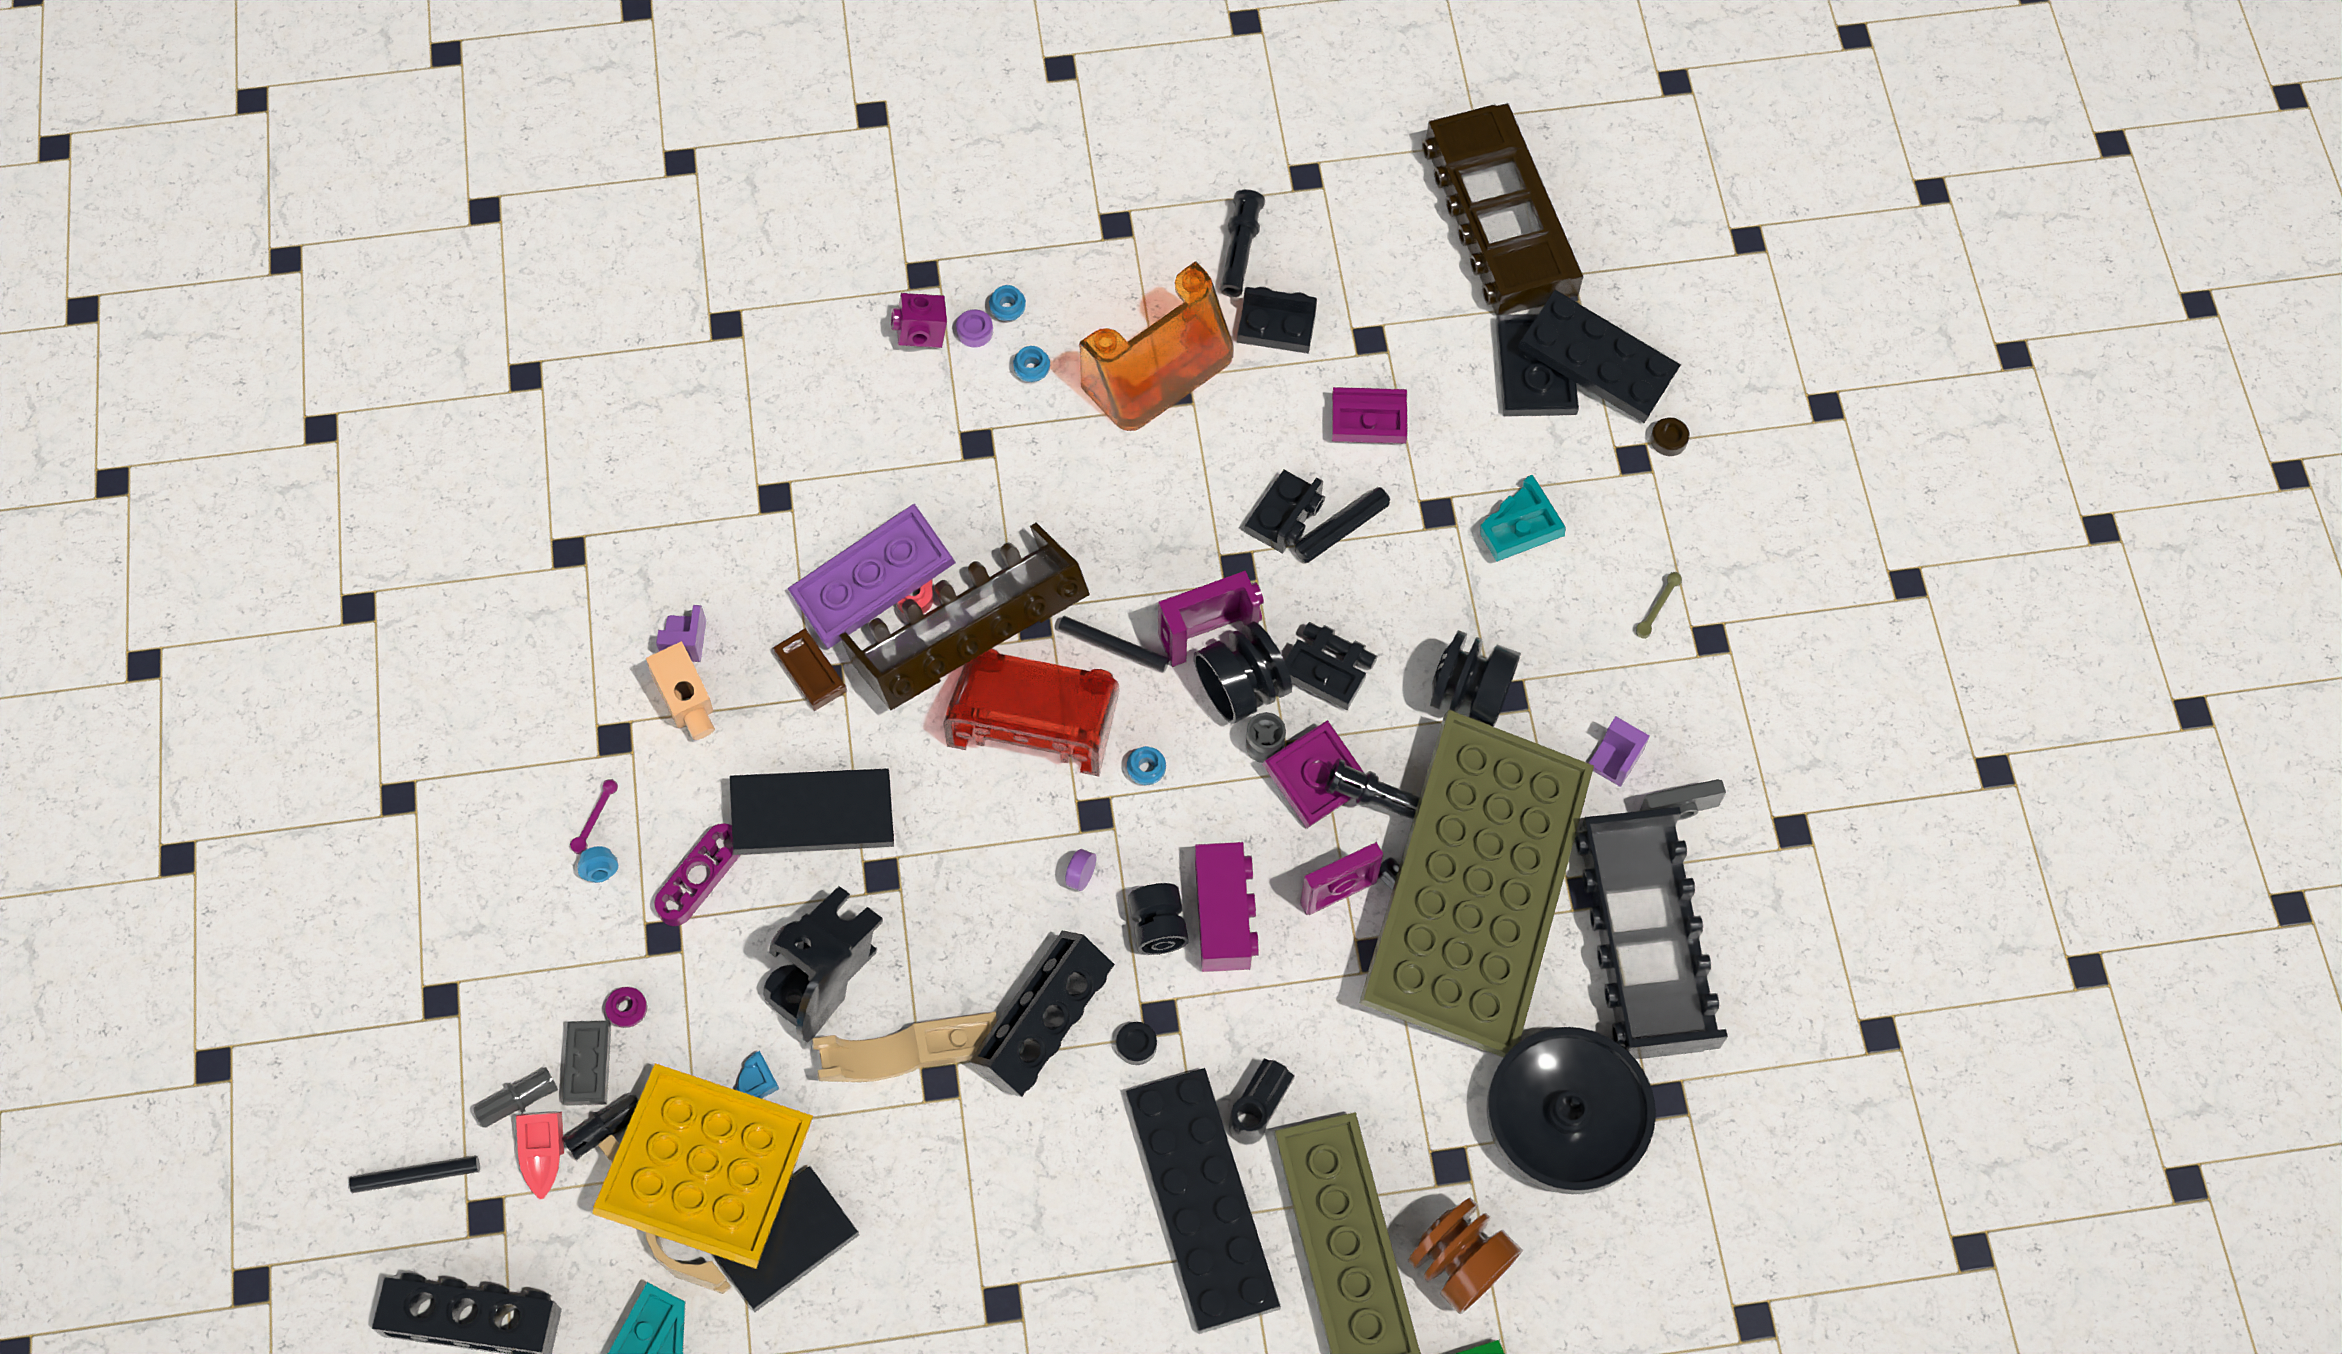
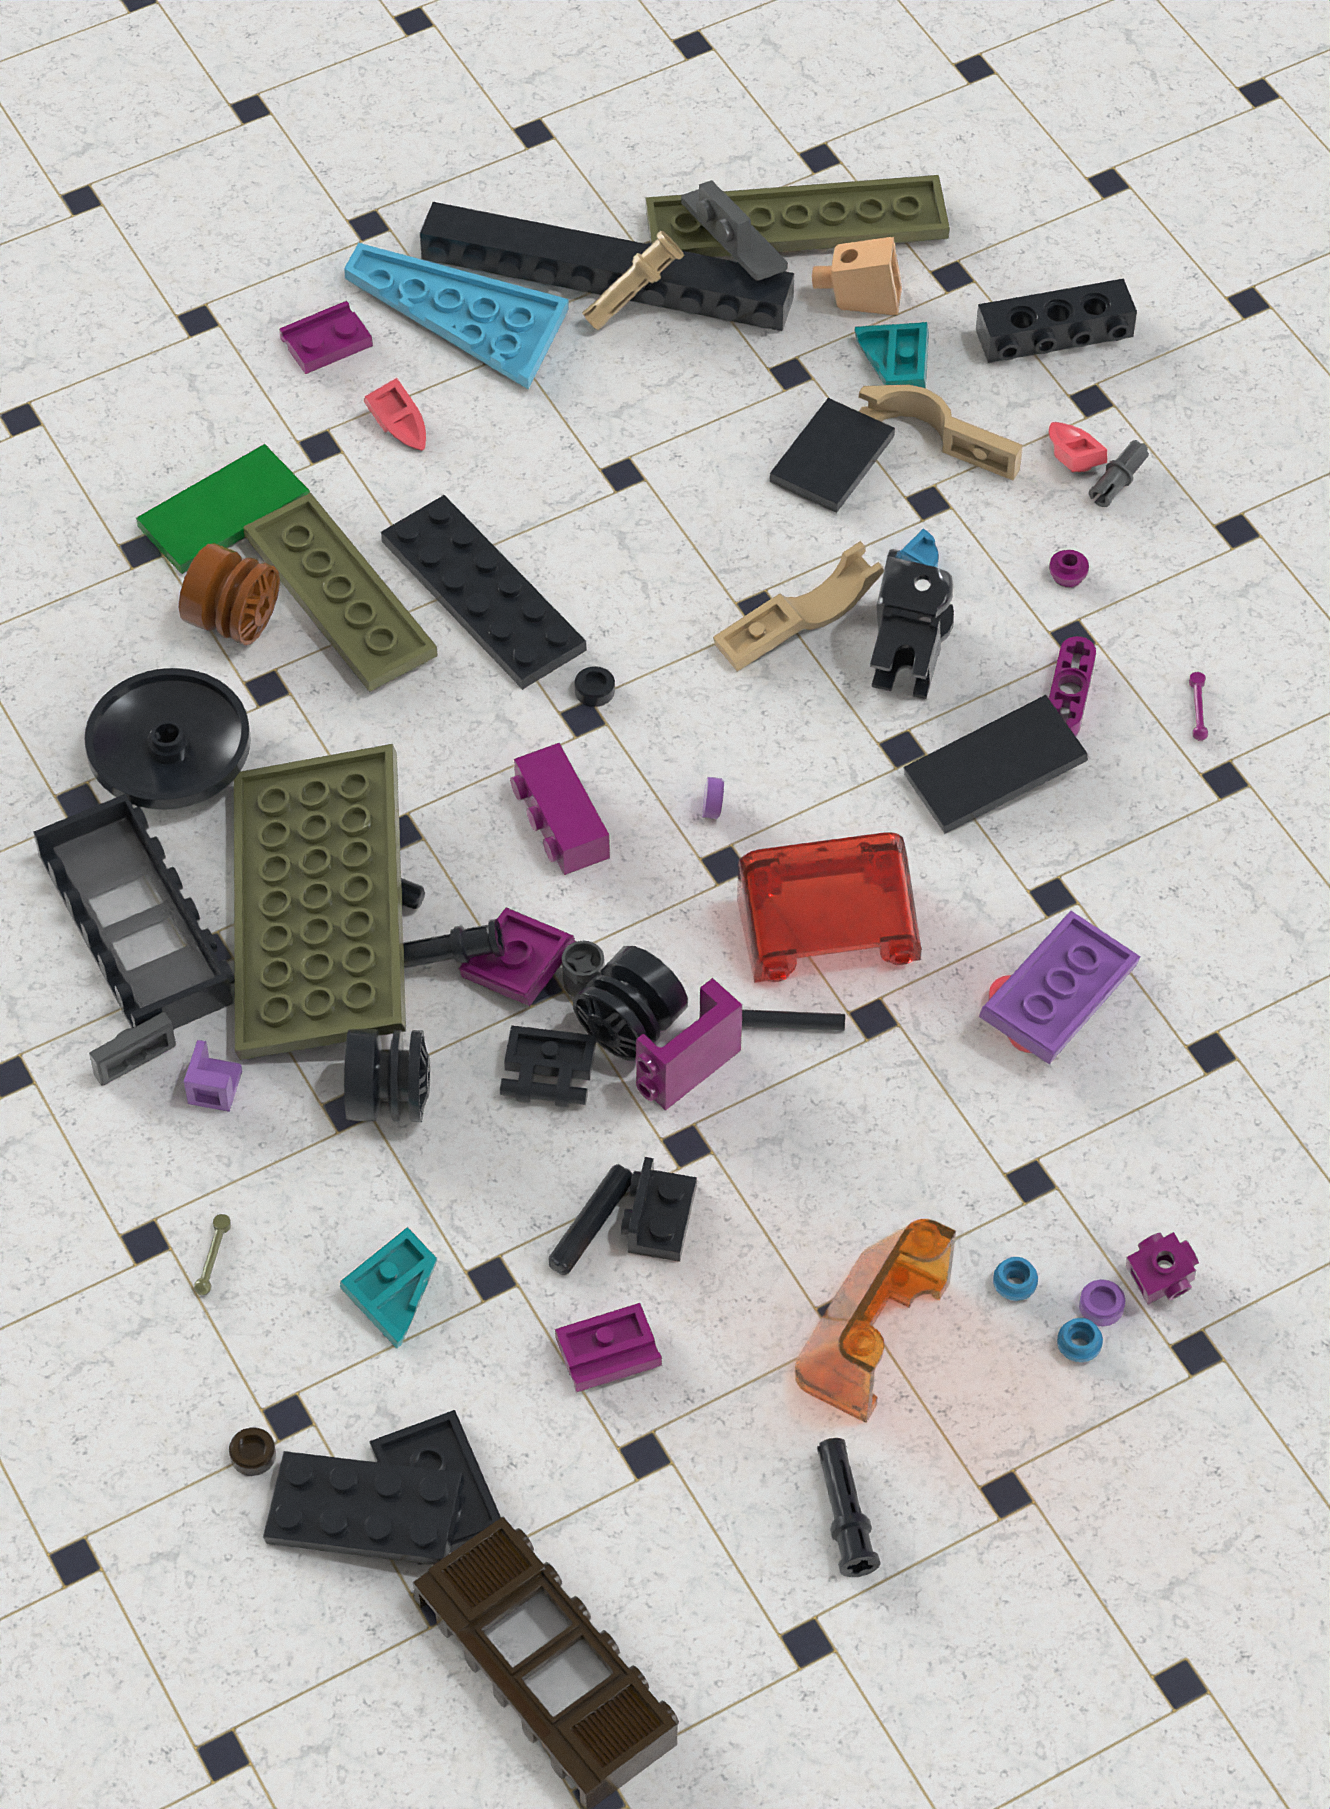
camera: 160 degrees right, 10 degrees down
black bar [349,1155,480,1193] -> none
black axle [562,1093,639,1160] -> none
dark grey plate [563,1020,611,1106] -> none
dark azure plate [577,846,618,883] -> none
yellow plate [593,1063,813,1268] -> none
light nougat torso [646,641,715,740] -> none
medium lavender panel [656,605,707,662] -> none
reddish brown tile [773,628,847,711] -> none
dark brown window [839,522,1090,711] -> none
black brick [969,930,1115,1097] -> none
dark azure plate [1127,746,1166,785] -> none
black wheel [1128,883,1189,955] -> none
black piece [1229,1058,1295,1145] -> none
black bracket [1237,287,1317,354] -> none
magenta plate [1300,842,1383,915] -> none

